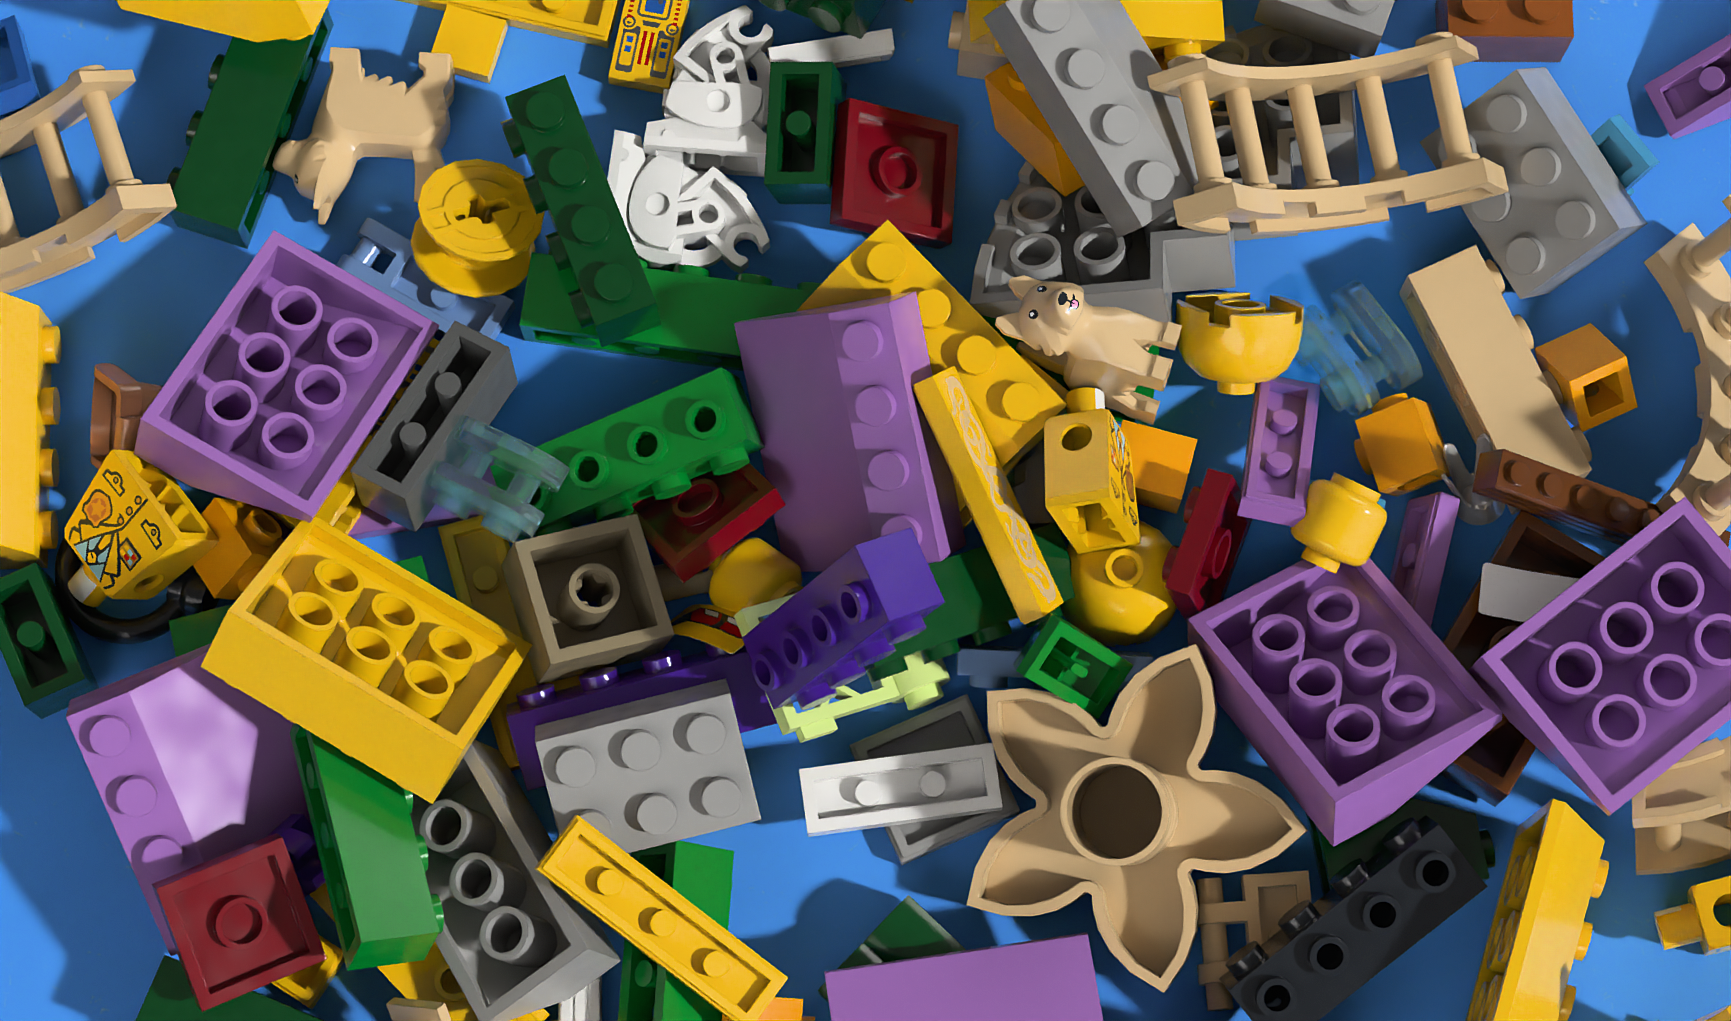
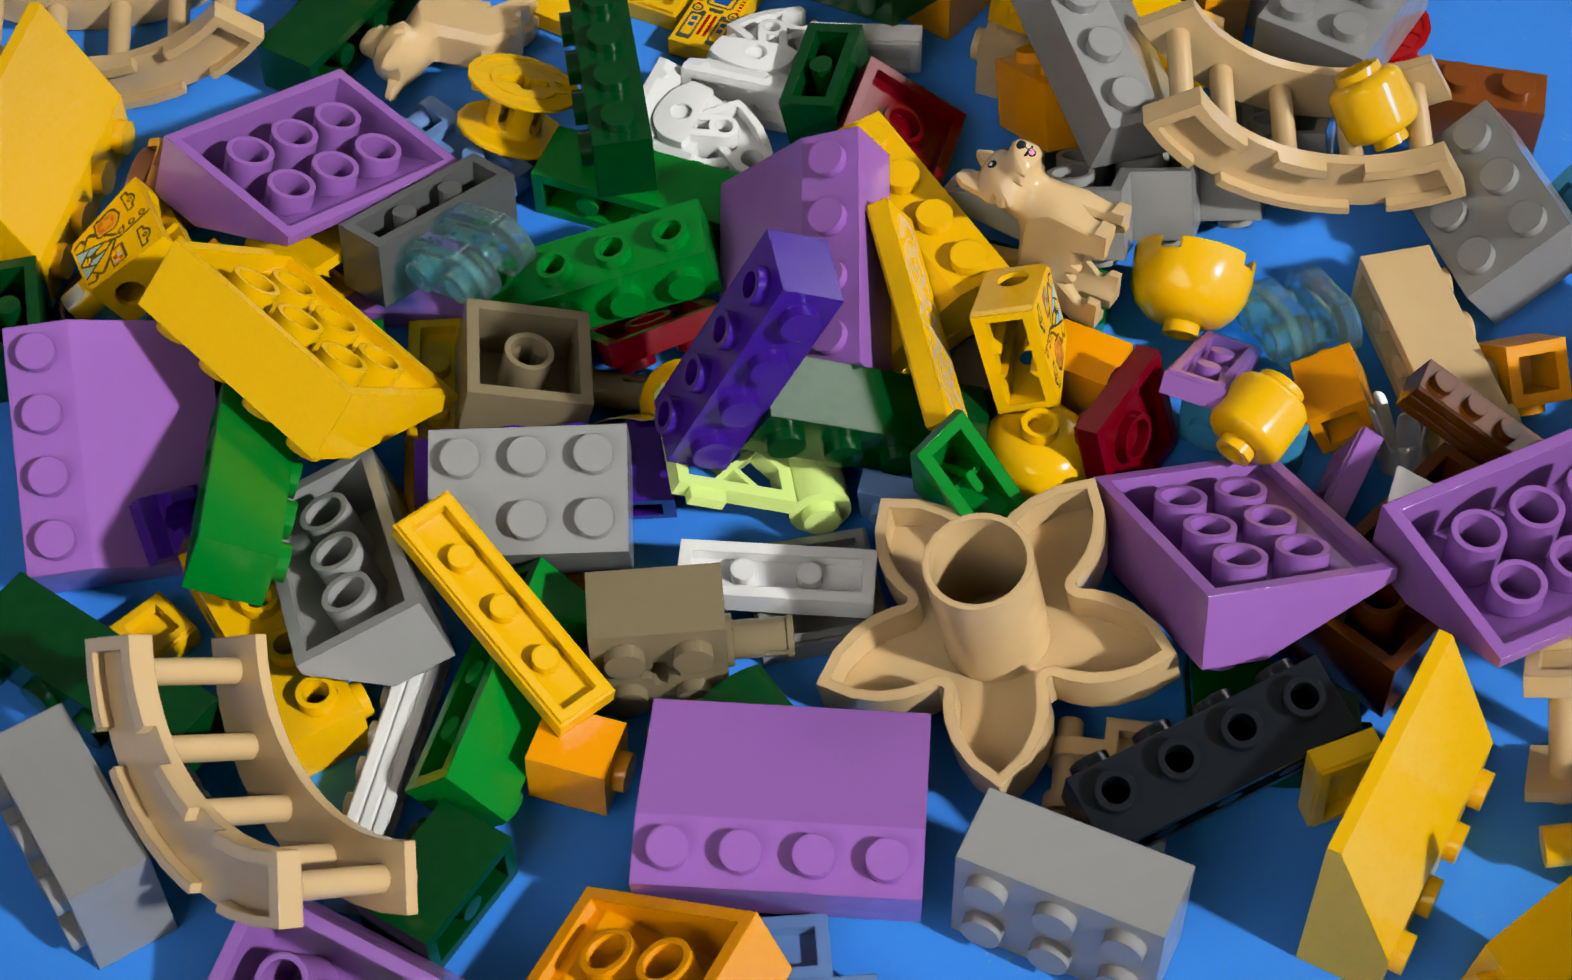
camera: 15 degrees right, 25 degrees down
dark red plate [151,833,327,1012] -> none
none -> dark tan brick [584,562,795,717]
none -> yellow tile [1298,727,1381,827]
none -> yellow head [1328,57,1419,152]

